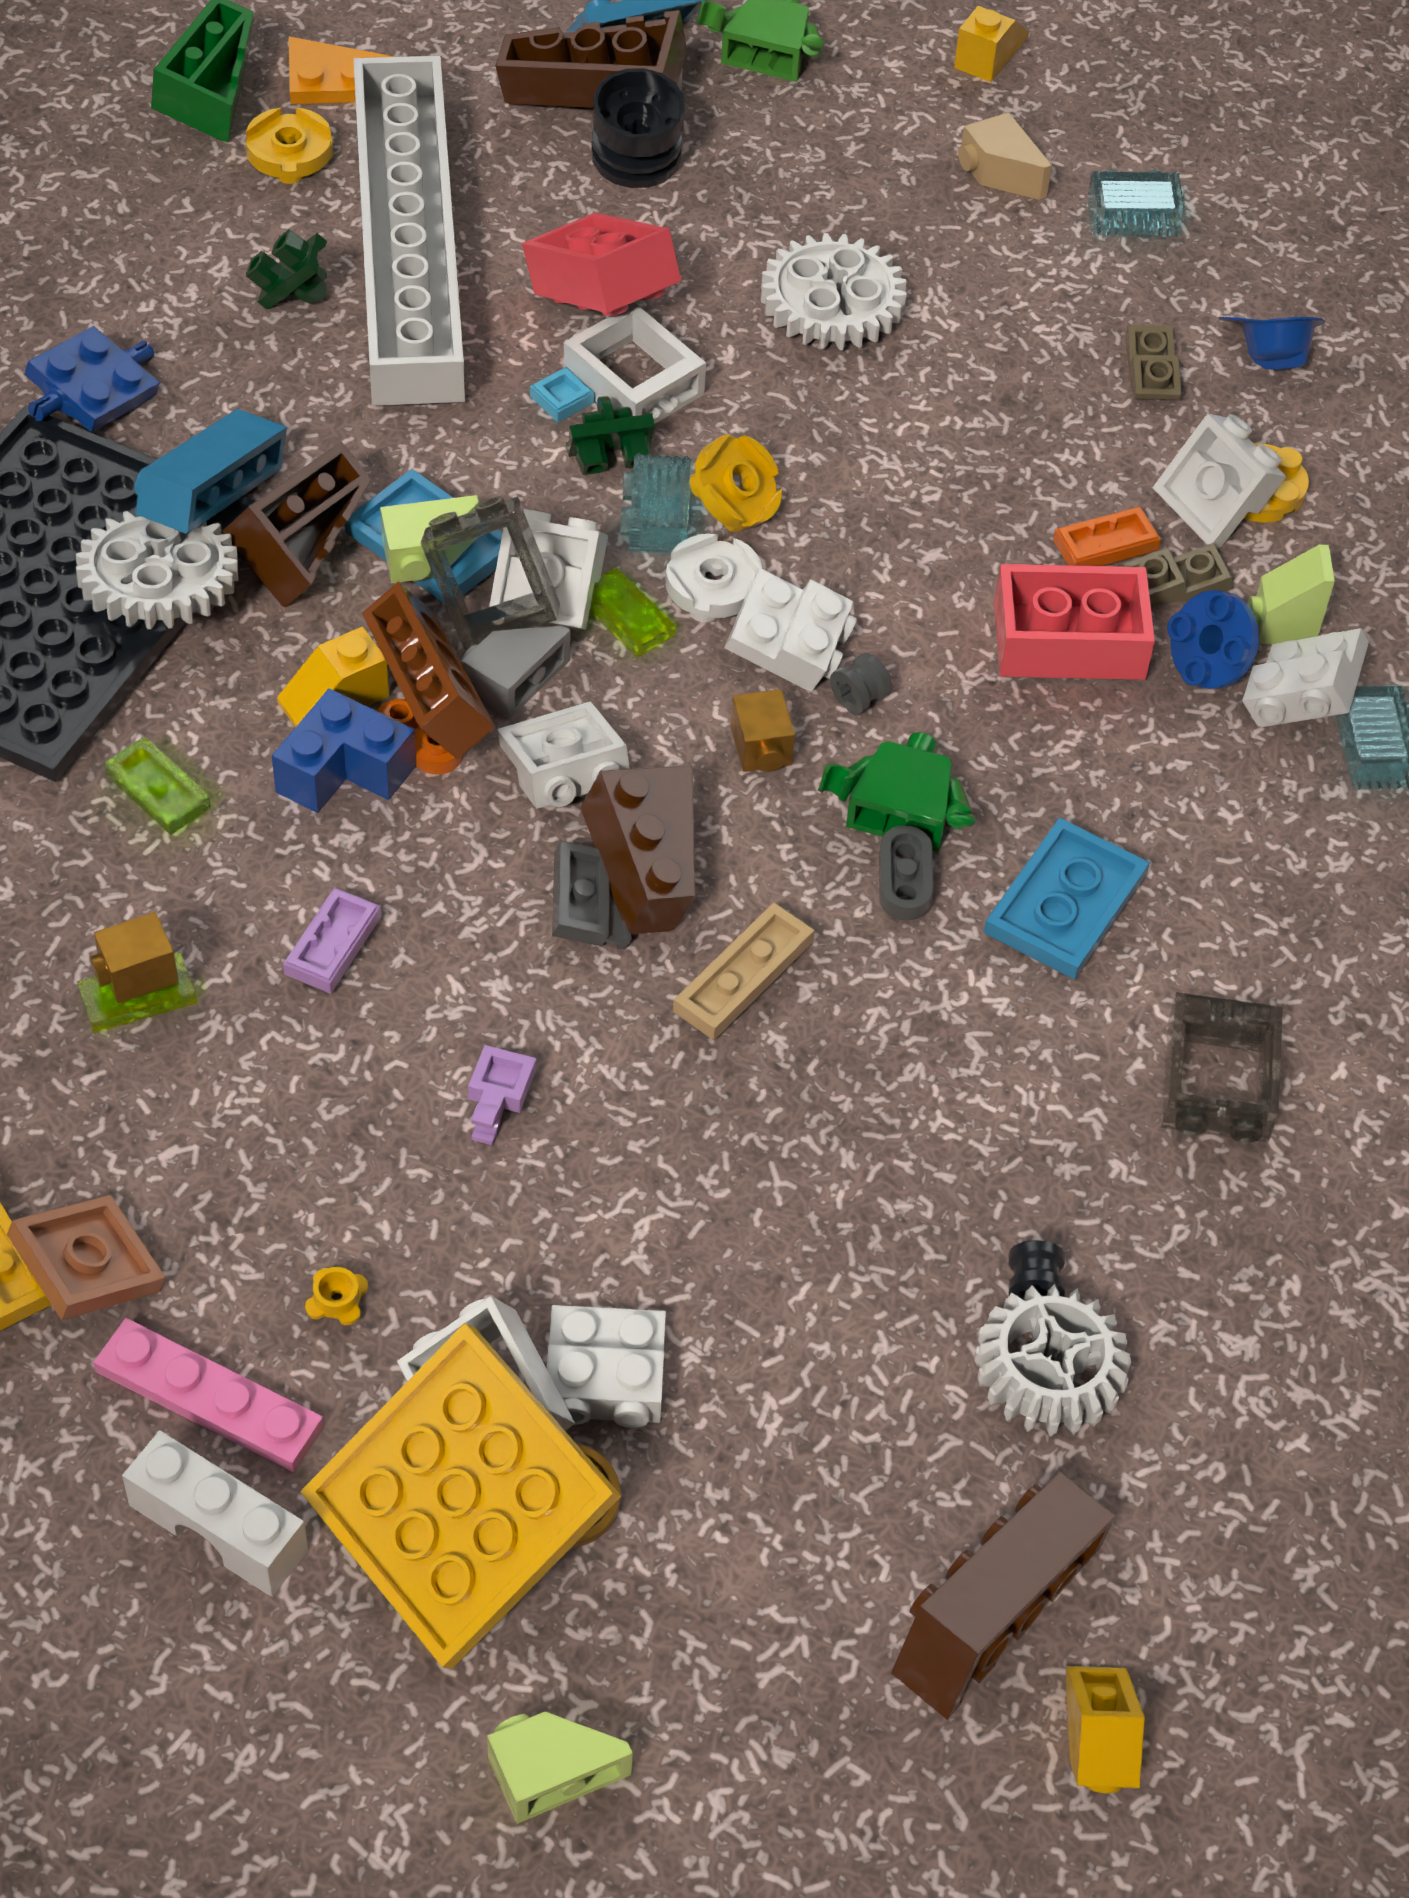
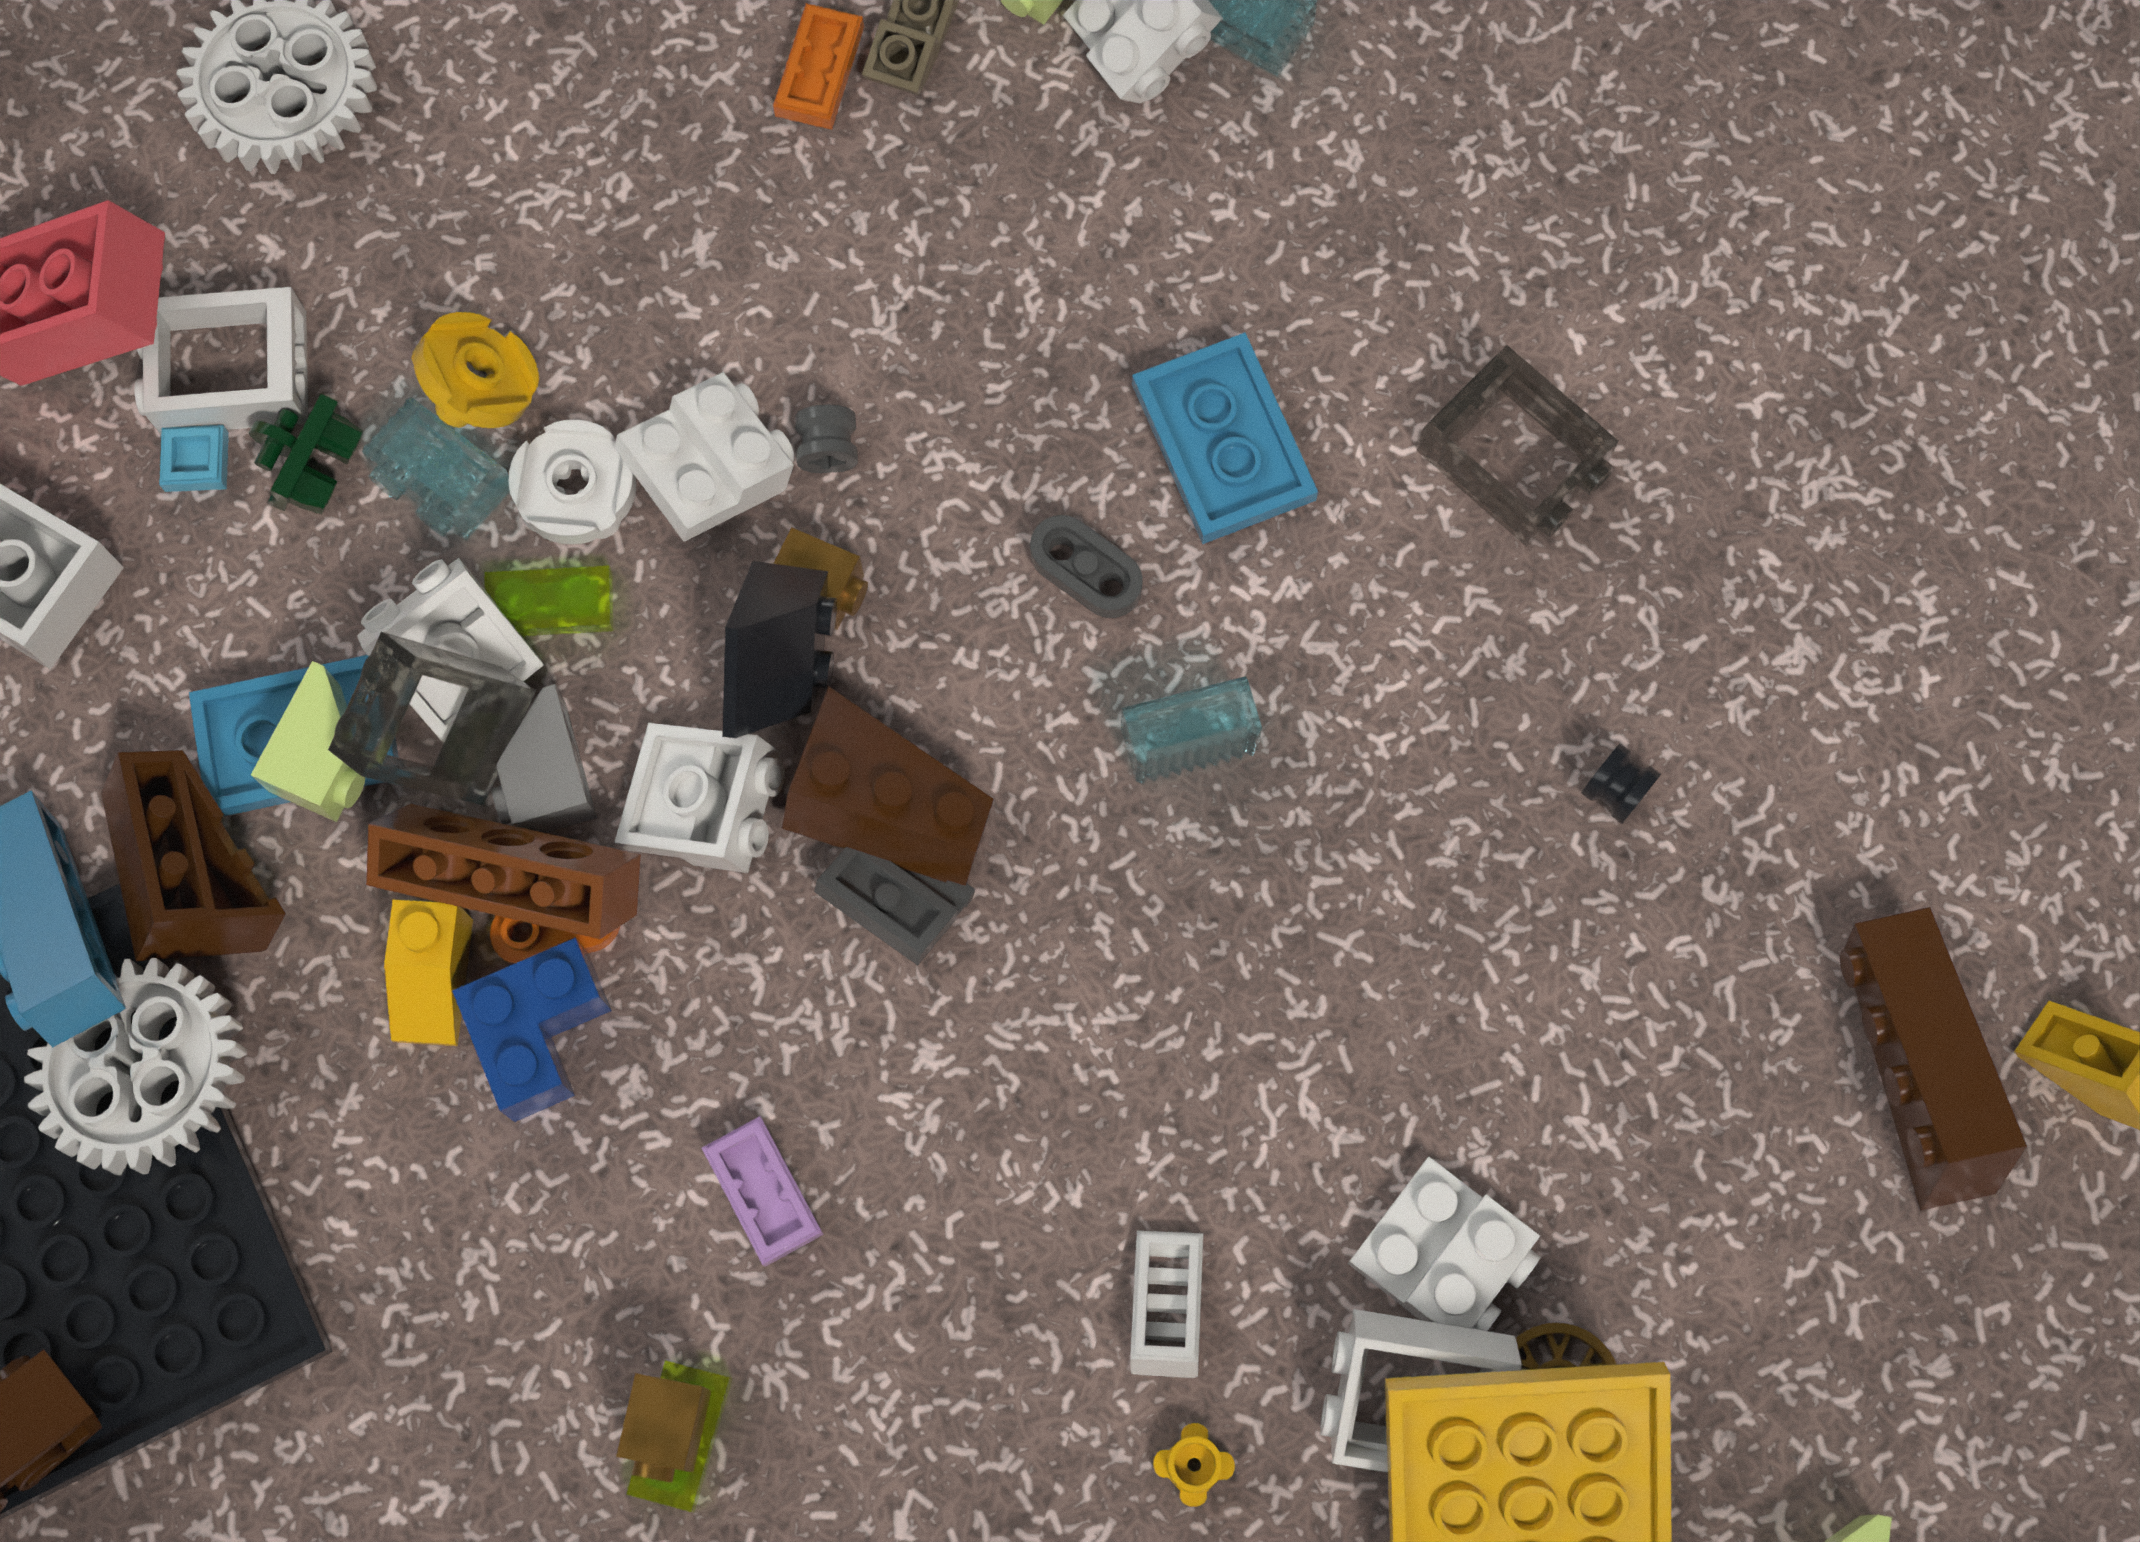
camera: 50 degrees left, 20 degrees up
clear neon green plate [104,736,211,835] -> none
lavender plate [468,1045,536,1145] -> none
tan plate [673,902,815,1040] -> none
green torso [818,732,976,852] -> none
white gear [974,1284,1131,1437] -> none
coral brick [994,564,1155,680] -> none
blue plate [1167,590,1260,689] -> none
none -> black slope [722,561,837,738]
none -> clear light blue brick [1121,676,1262,785]
none -> white slope [1130,1231,1203,1378]

